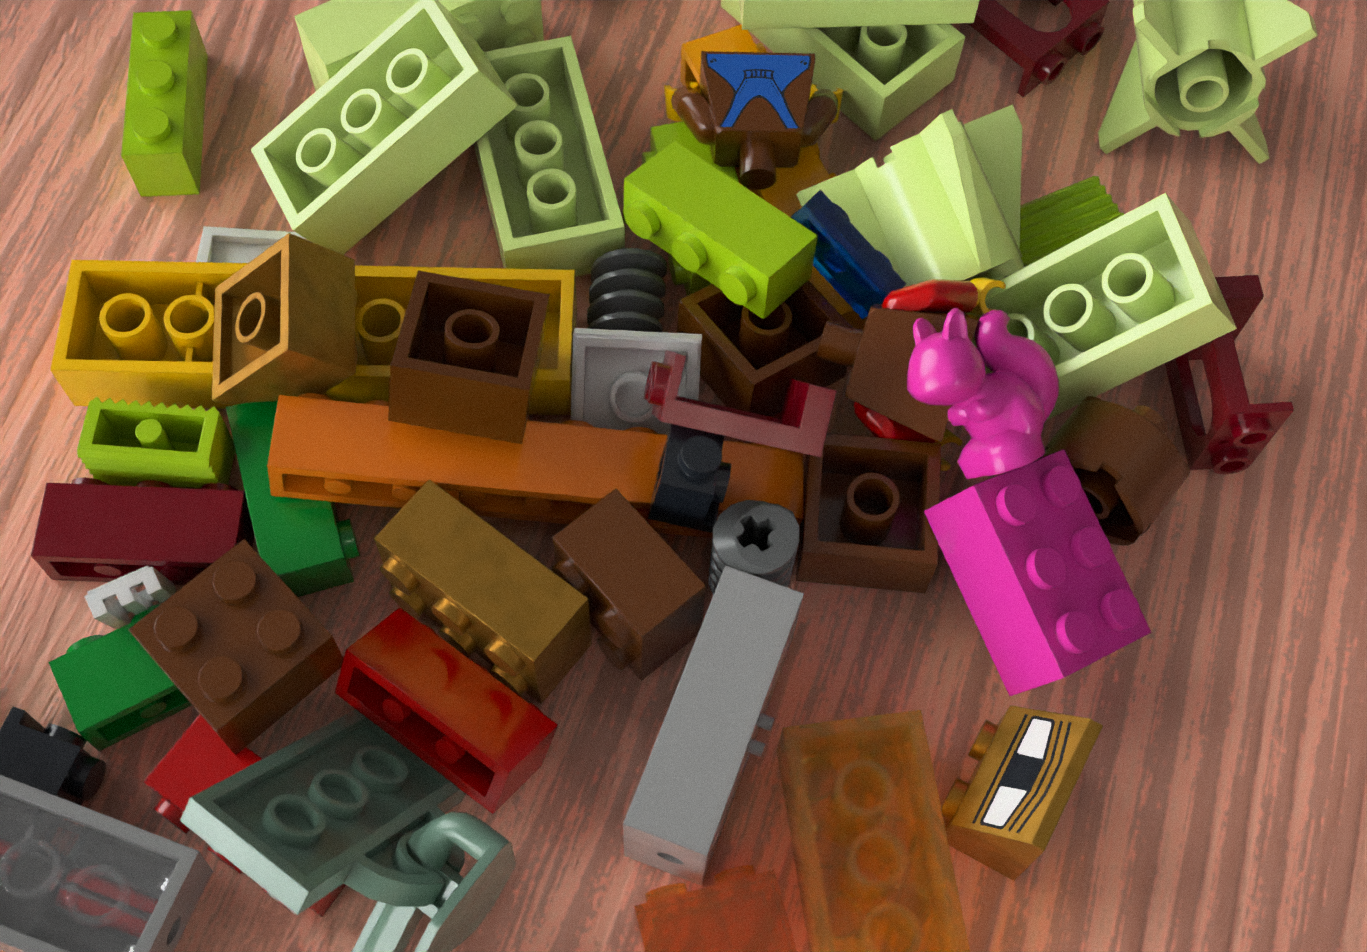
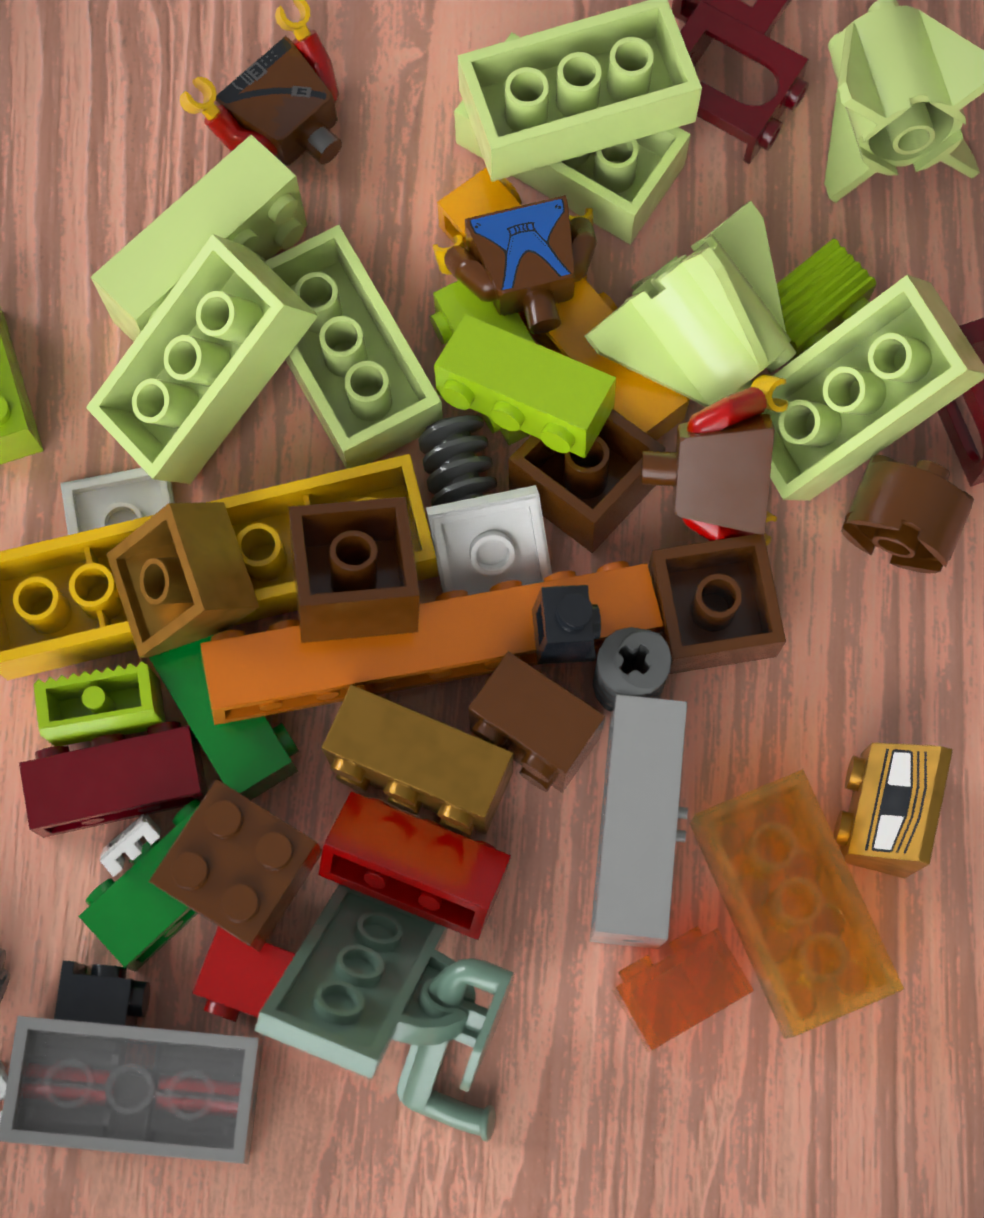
camera: 10 degrees left, 10 degrees up
dark red panel [644,350,836,457] -> none
clear blue plate [790,189,906,319] -> none
dark pink animal [907,308,1059,479] -> none
dark pink brick [924,449,1152,696] -> none

